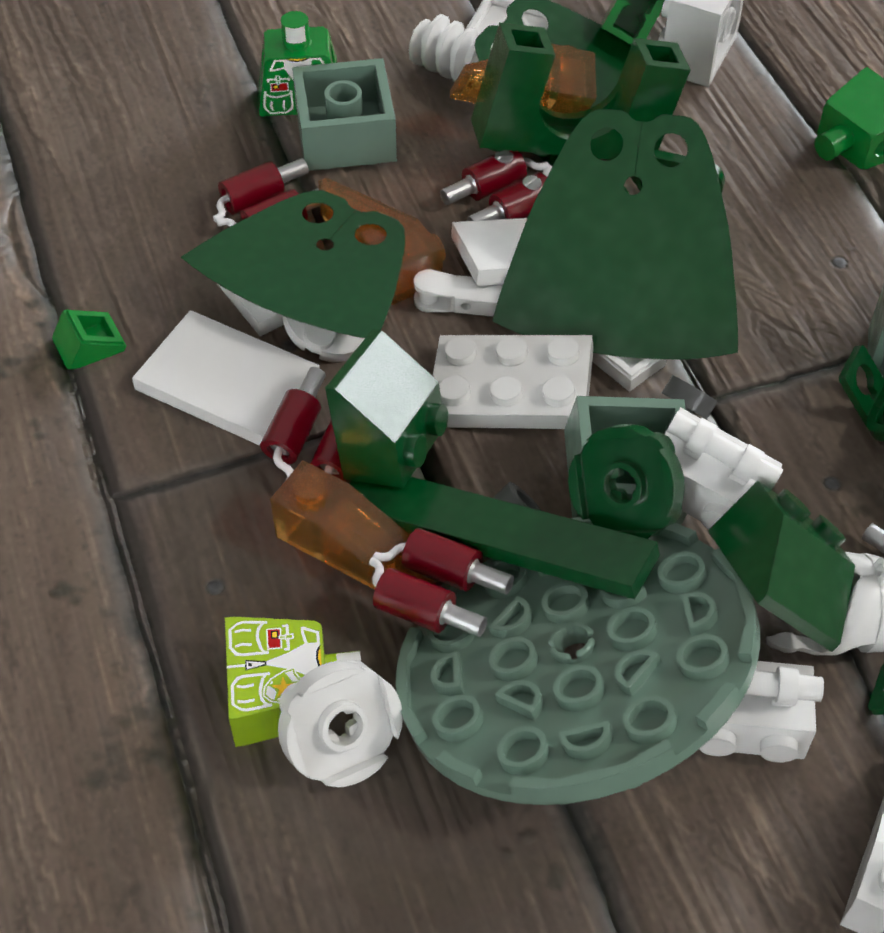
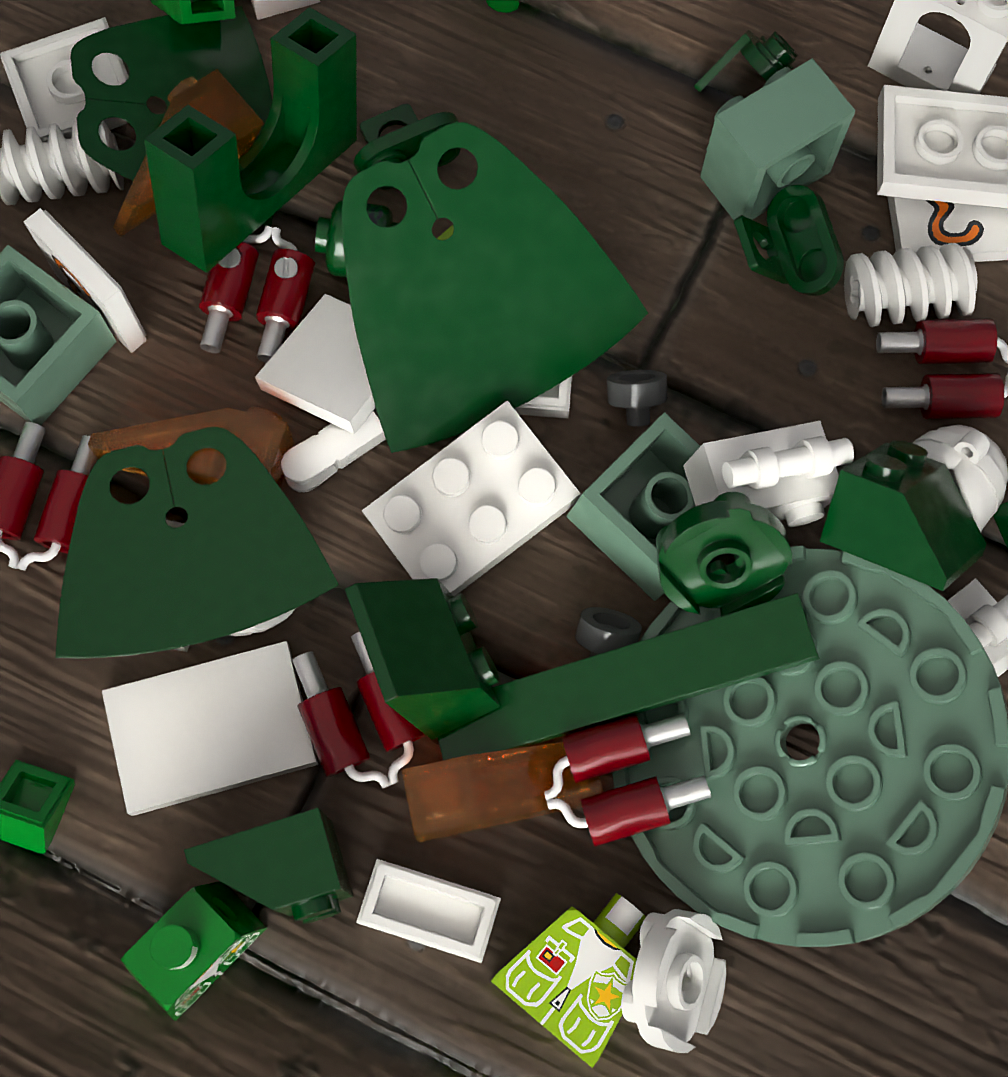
camera: 45 degrees left, 20 degrees up
none -> white tile [23,208,147,353]
none -> green torso [121,881,267,1021]
none -> dark green slope [184,807,353,924]
none -> white tile [356,859,501,963]

